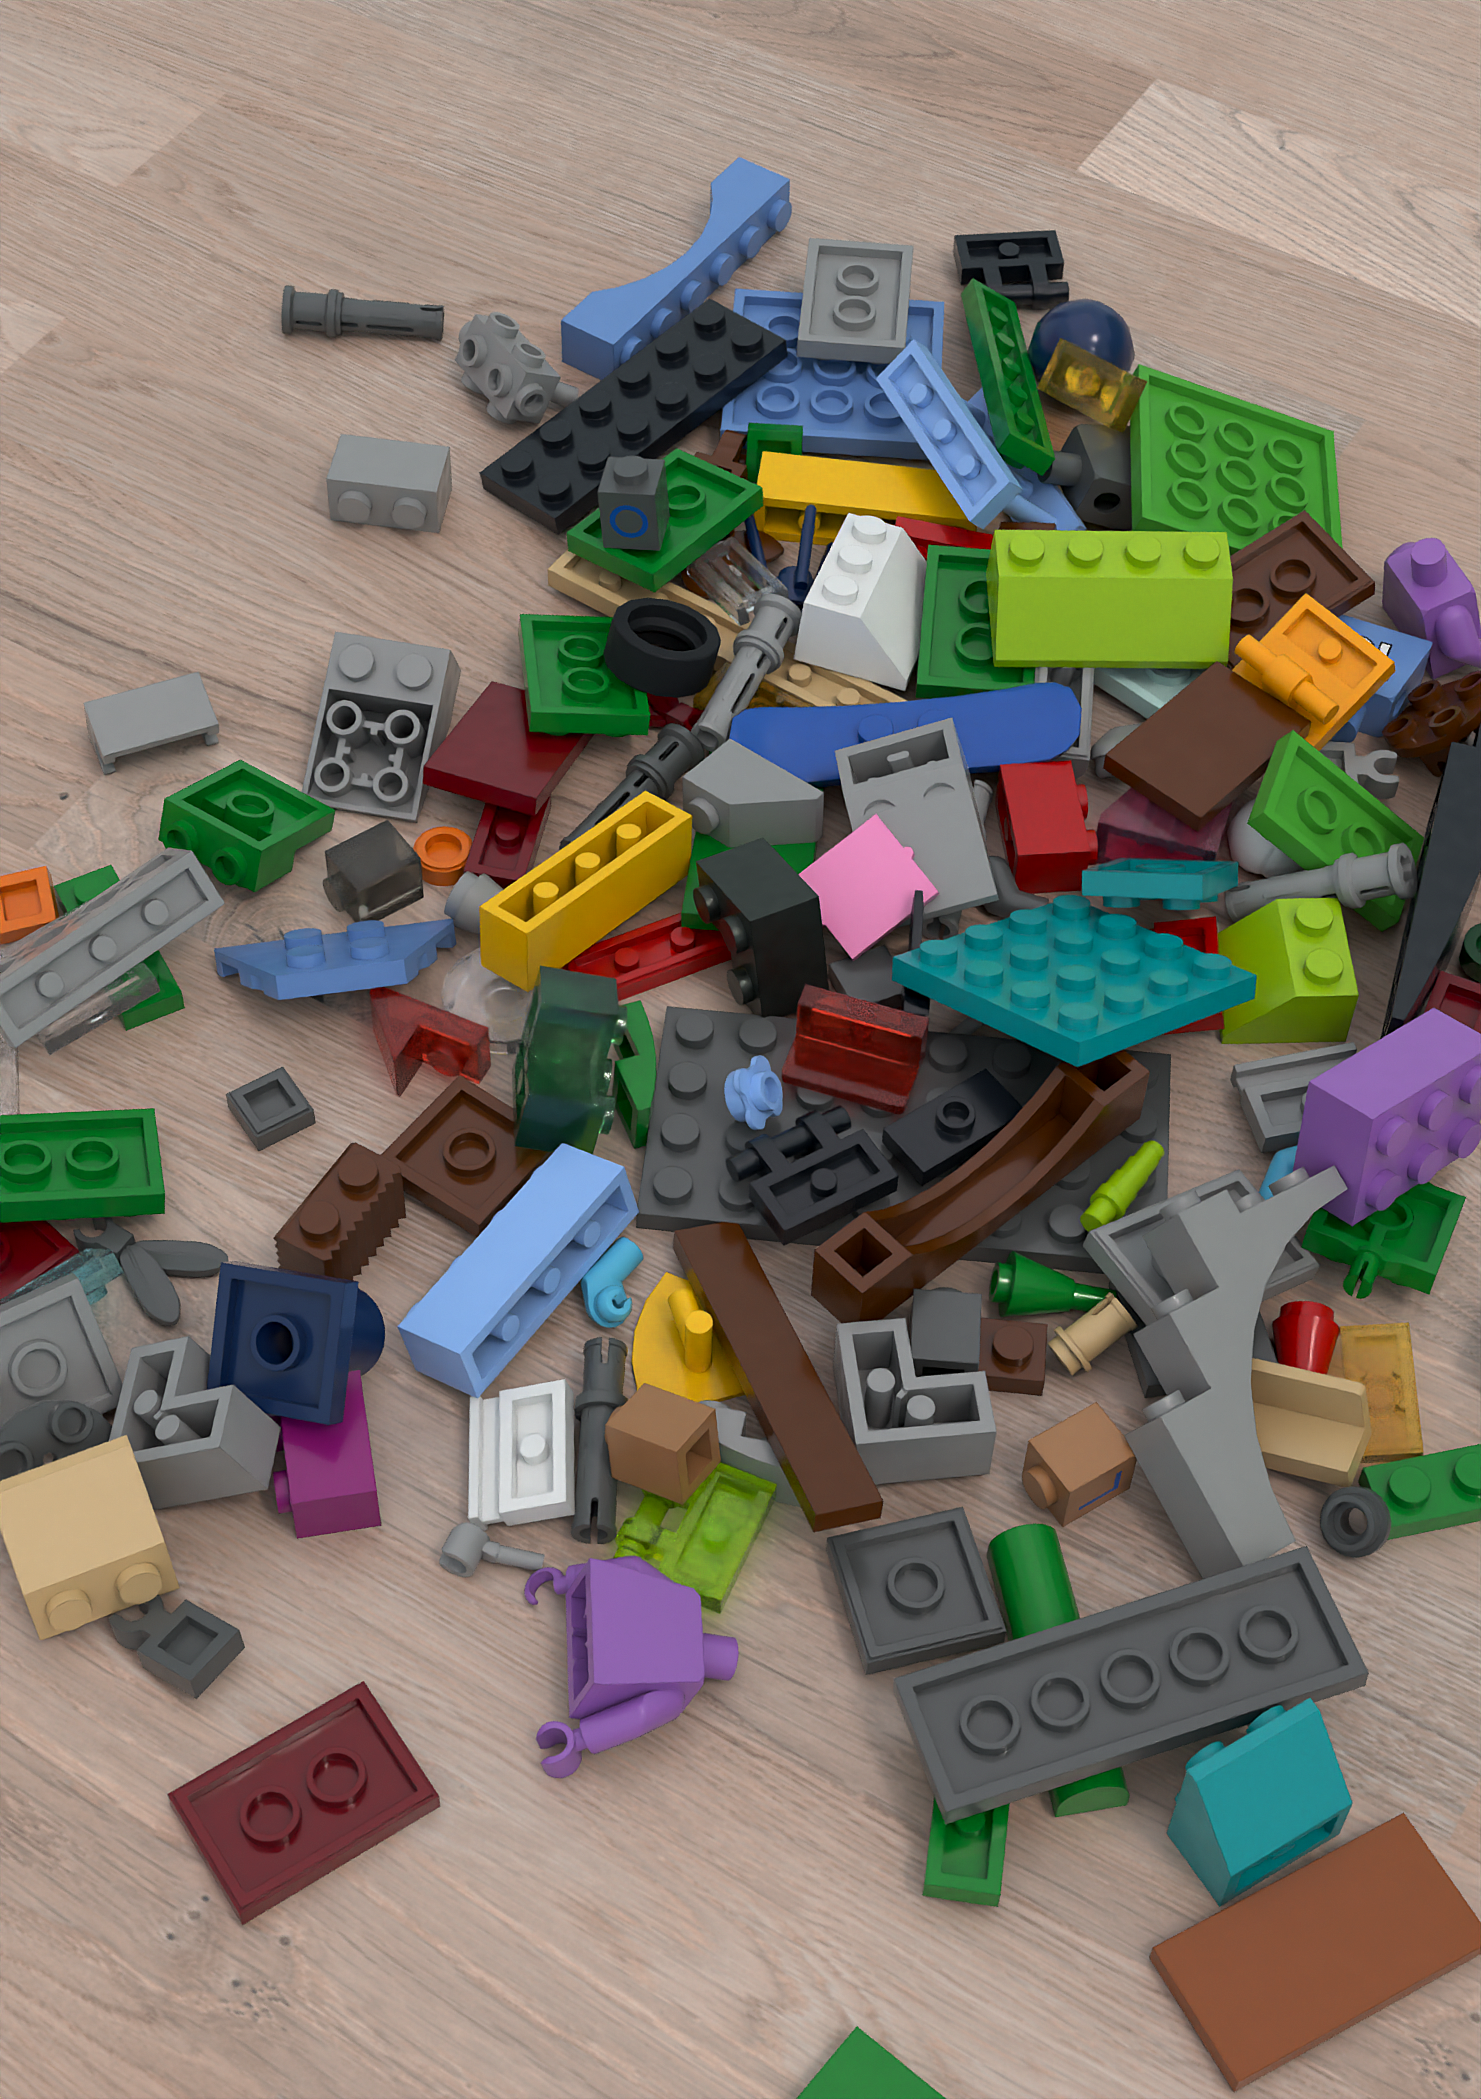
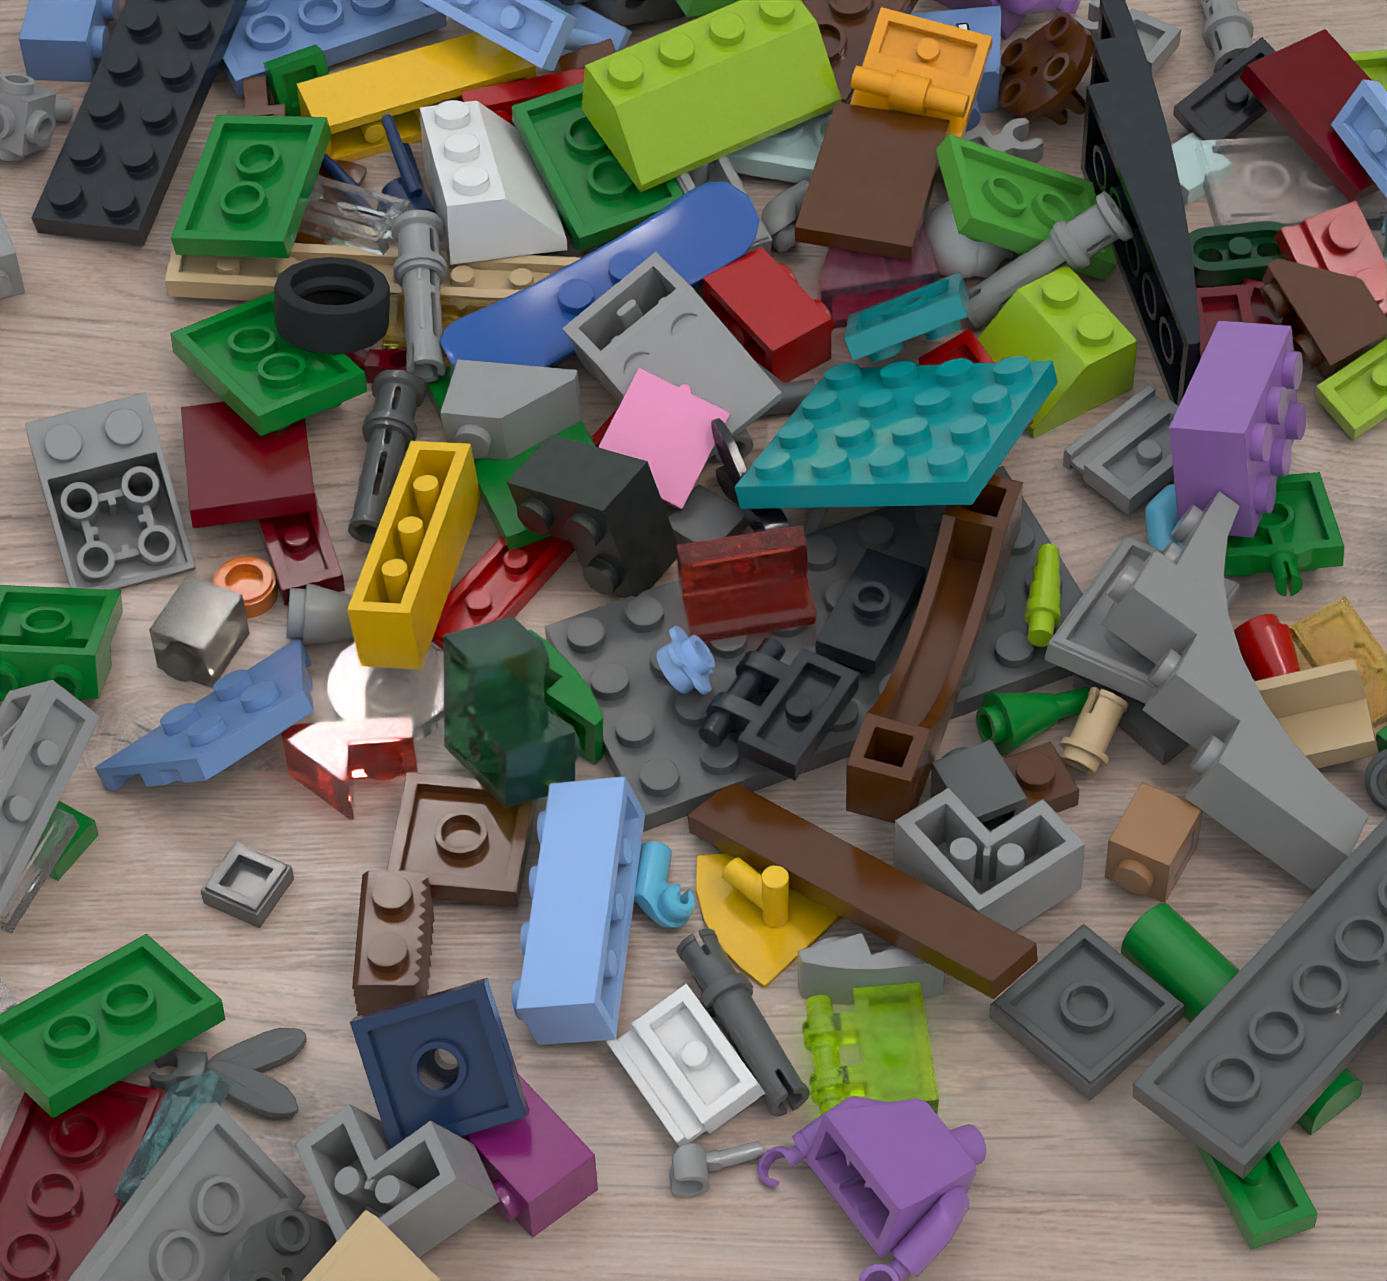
camera: 25 degrees left, 0 degrees up
dark grey brick [597,456,670,551] -> none
medium nougat brick [605,1383,721,1505] -> none

